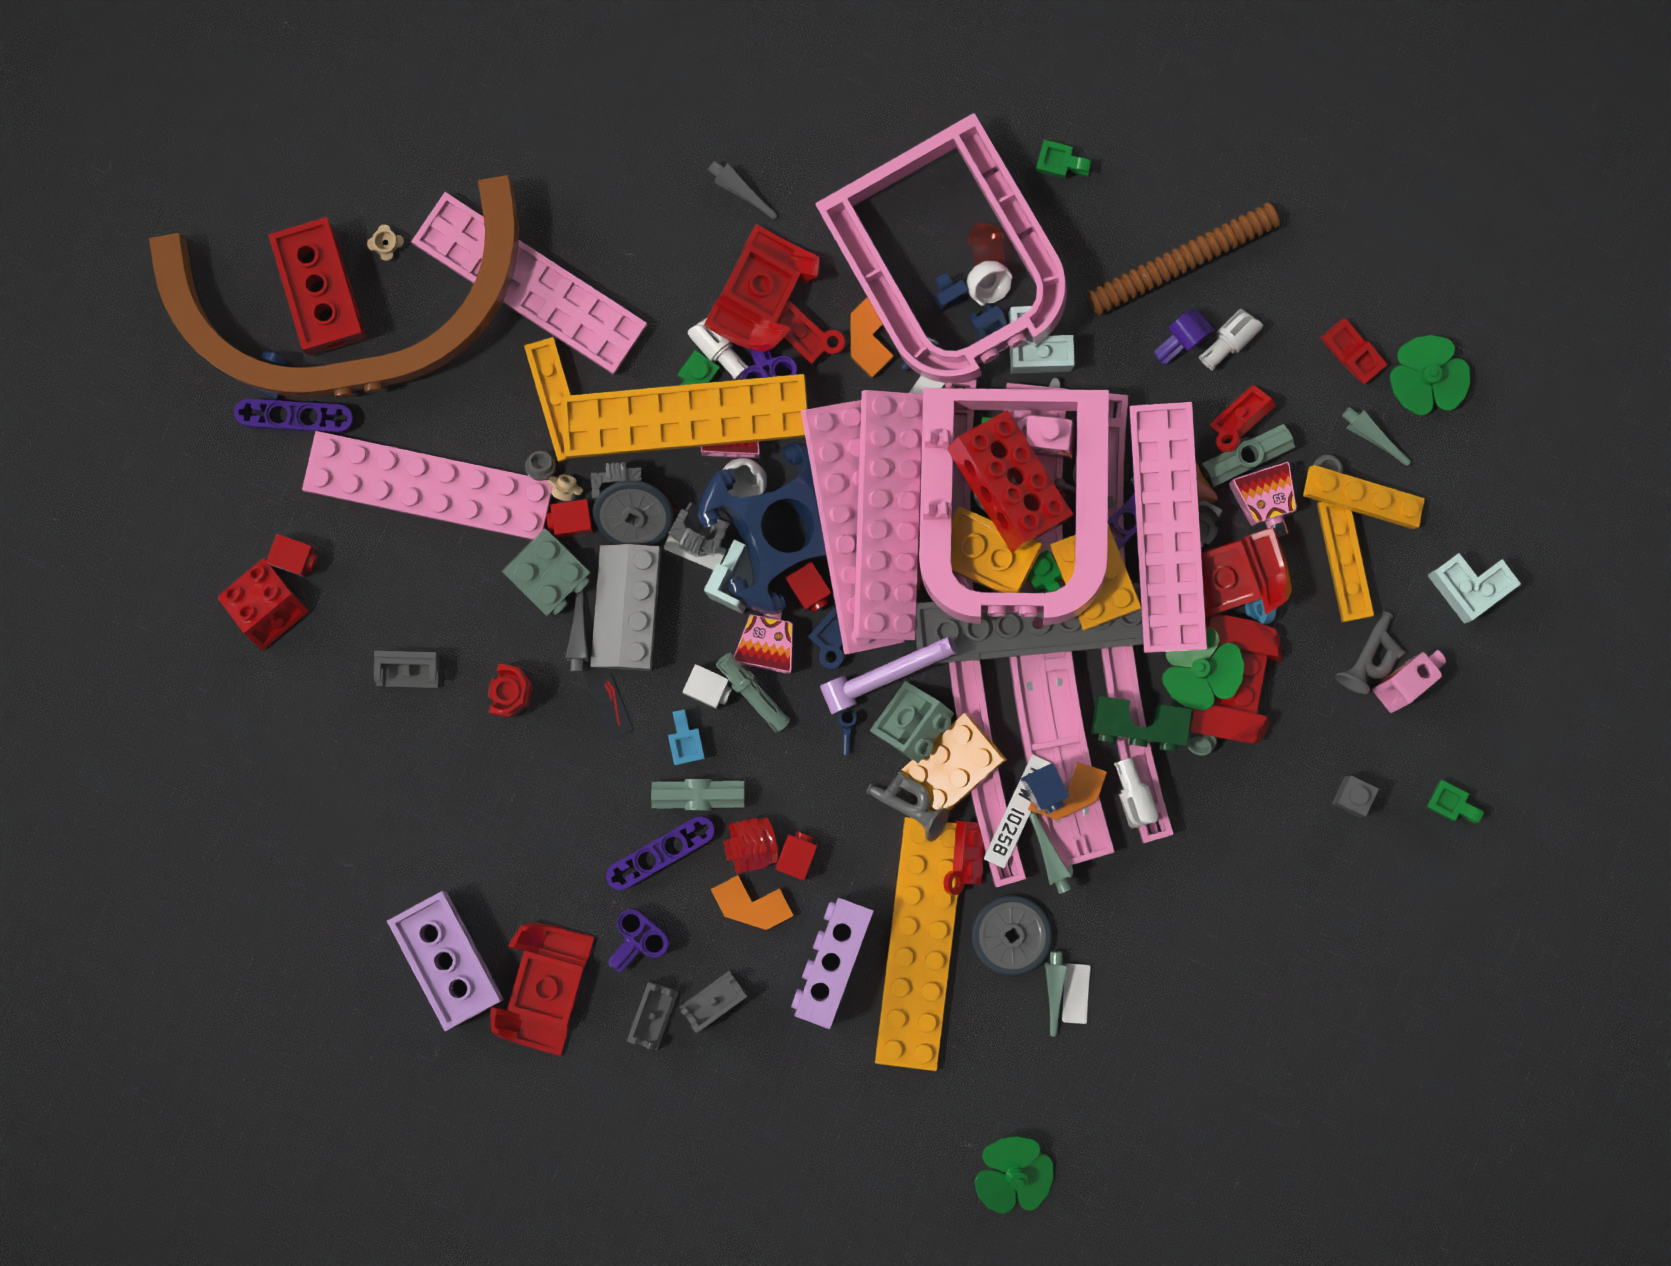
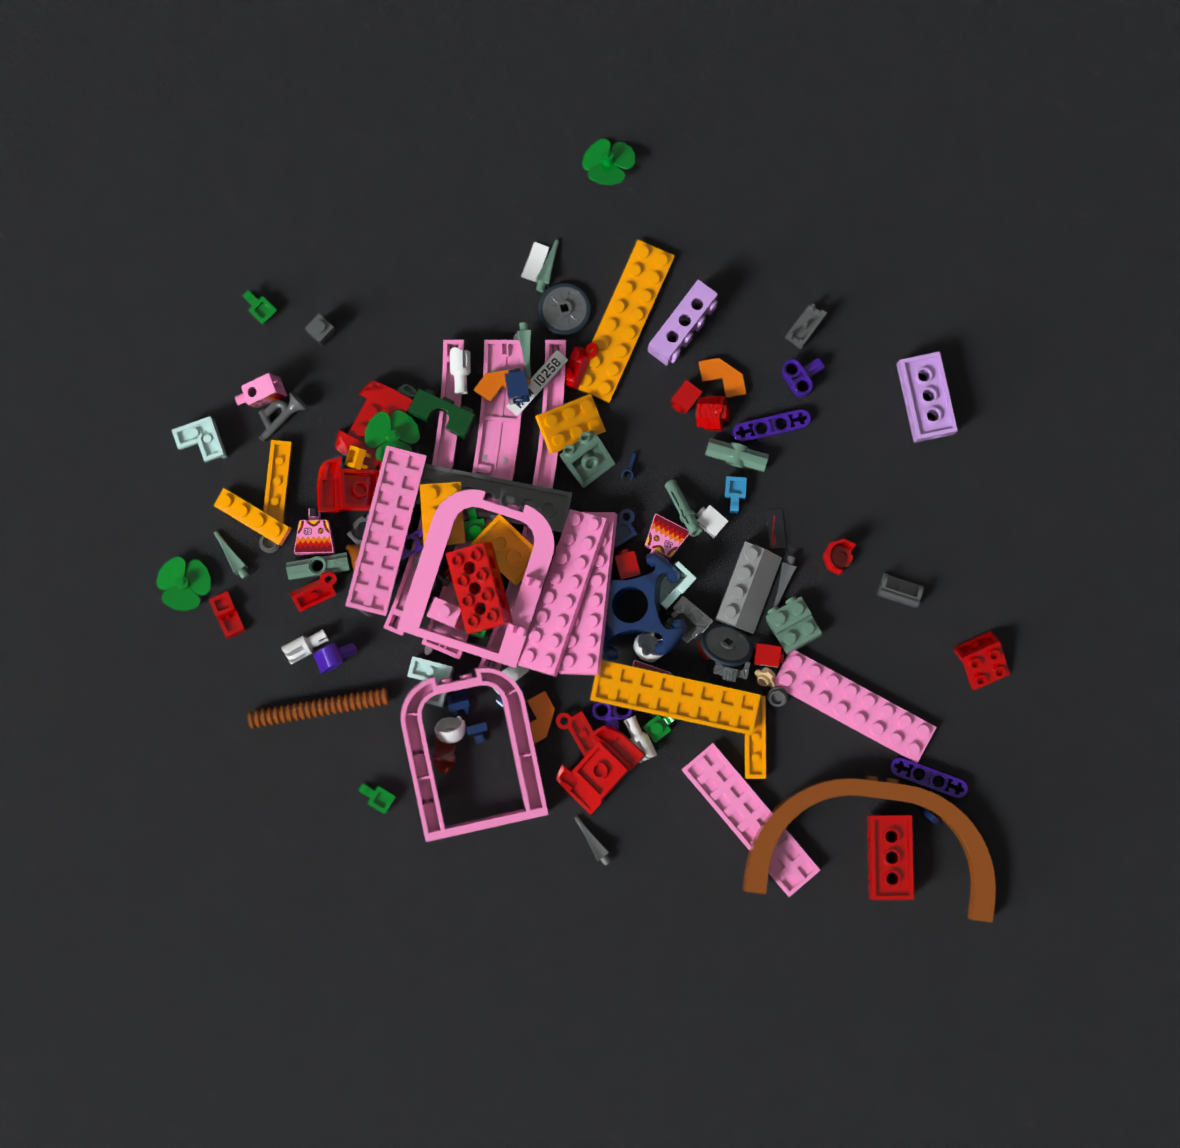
camera: 160 degrees left, 0 degrees up
red brick [266,534,318,578] -> none
tan plate [367,225,404,261] -> none
red piece [490,922,595,1056] -> none
dark grey hinge [680,971,748,1033] -> none
lavender piece [820,636,957,715] -> none
dark grey piece [866,770,949,842] -> none
none -> light orange tile [344,445,371,470]

